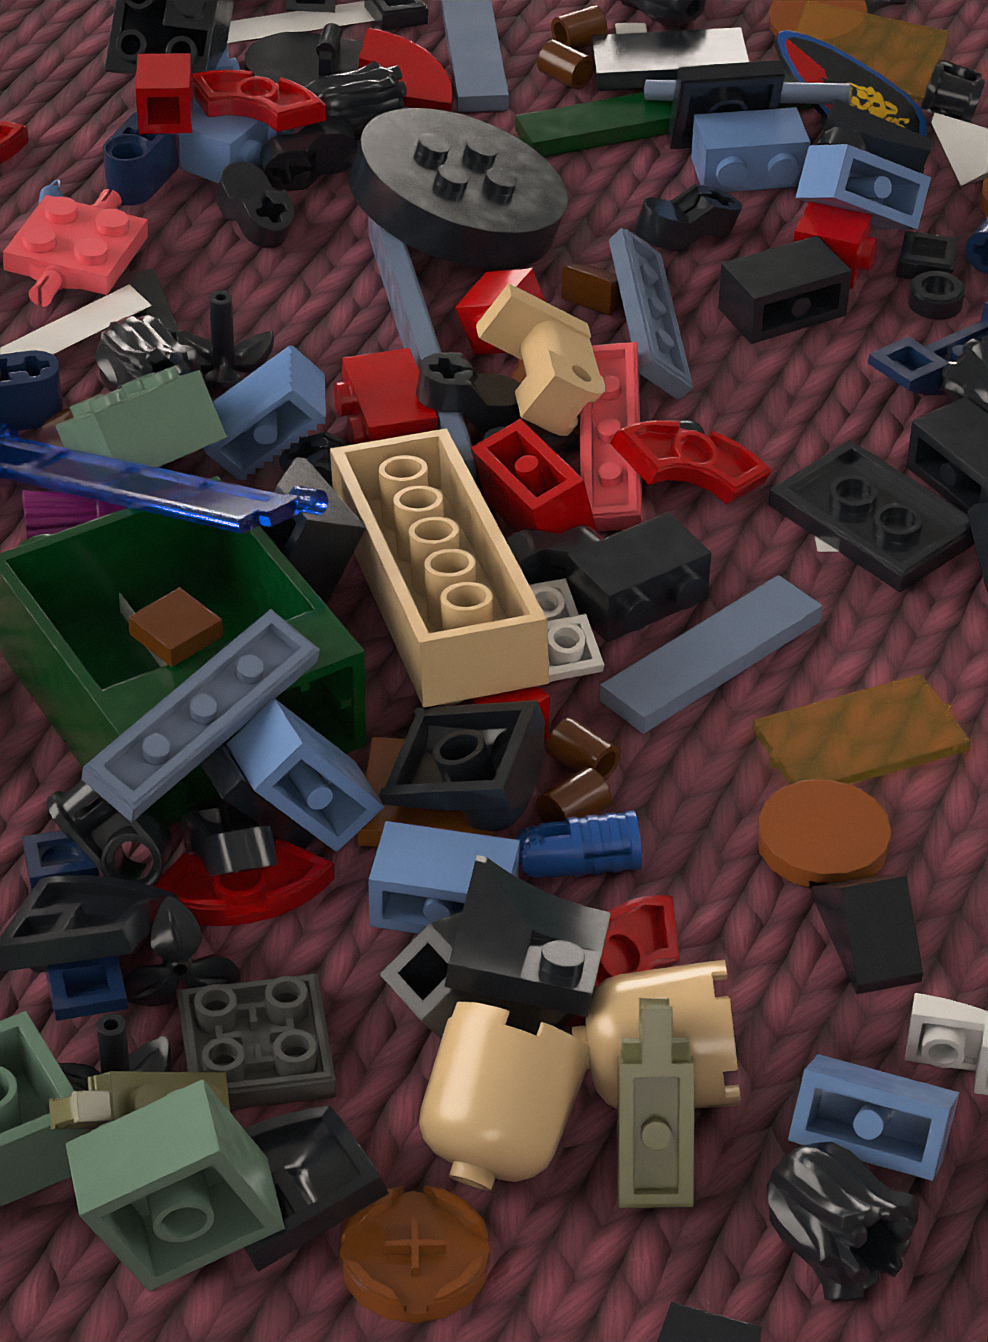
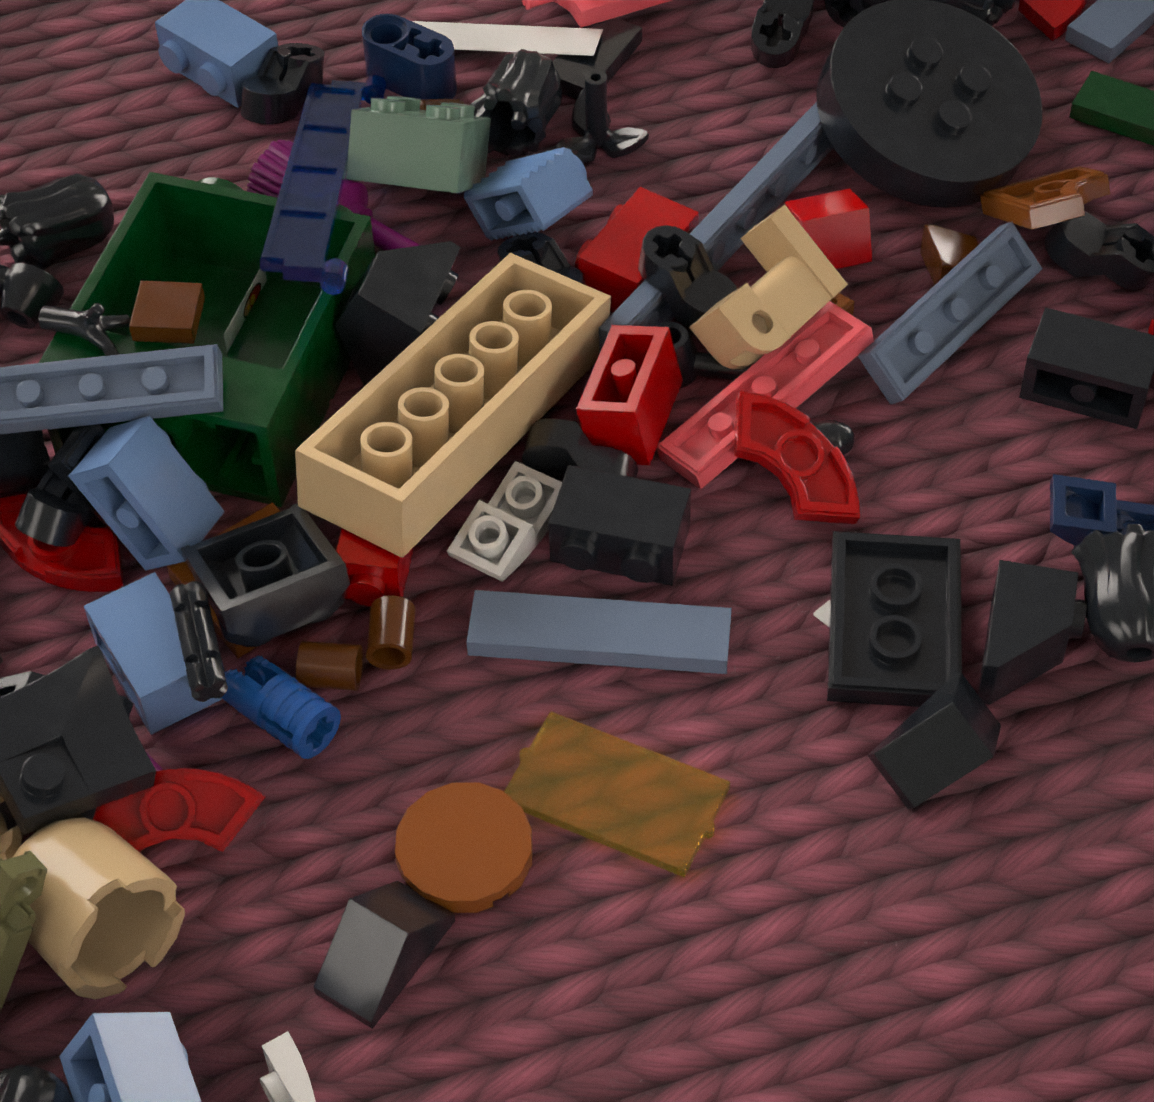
camera: 50 degrees right, 10 degrees up
none -> black bar [38,303,130,356]
none -> black axle [170,581,228,702]
none -> dark orange tile [980,166,1111,230]

